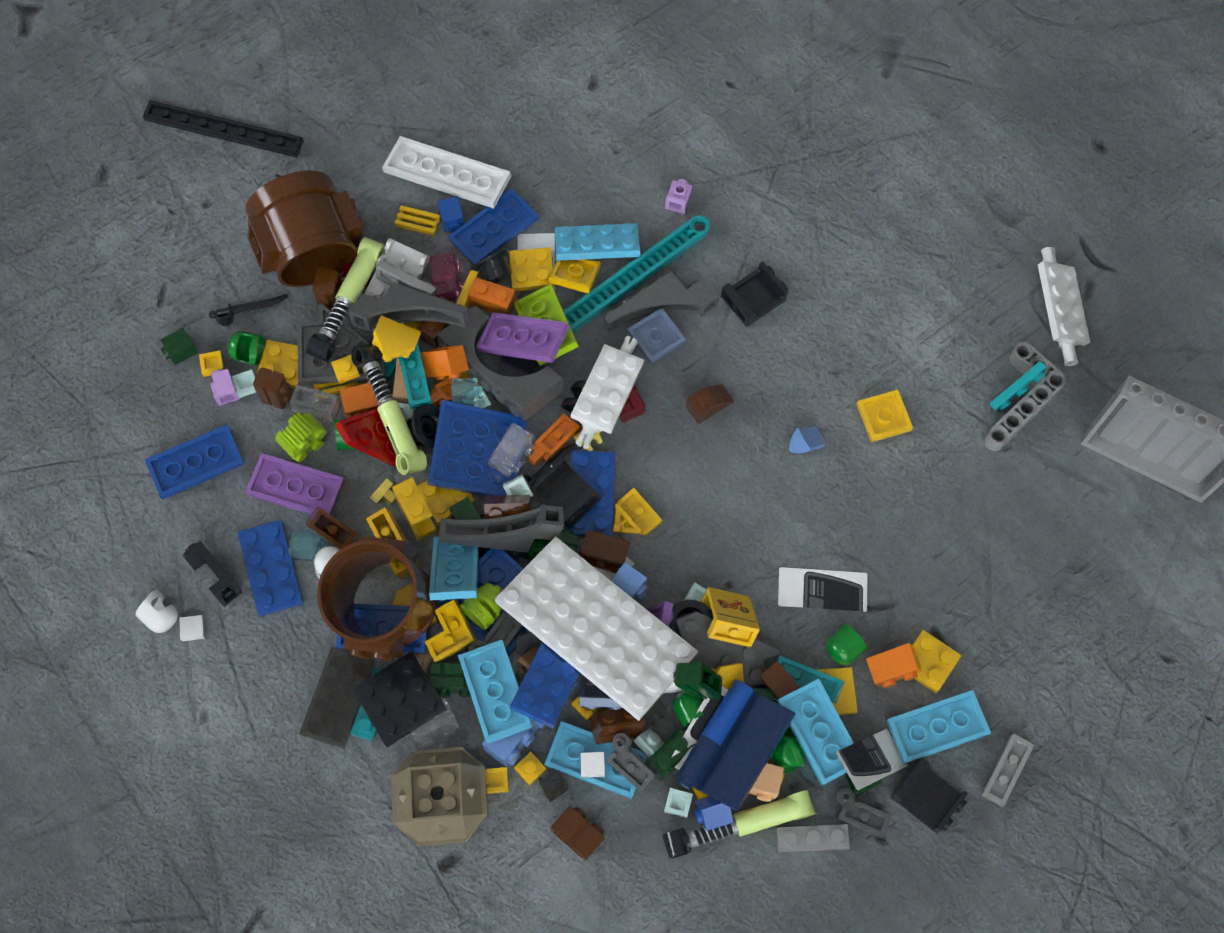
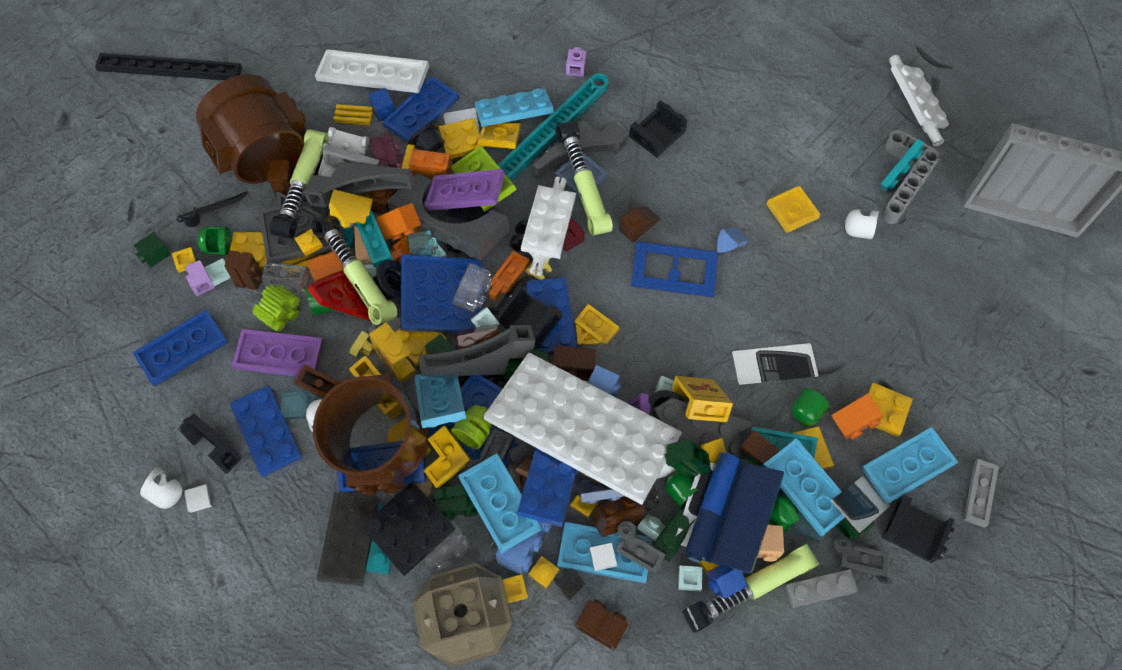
camera: 10 degrees left, 5 degrees down
none -> piece [556,121,613,236]
none -> blue door [631,241,718,297]
none -> white helmet [845,209,879,239]

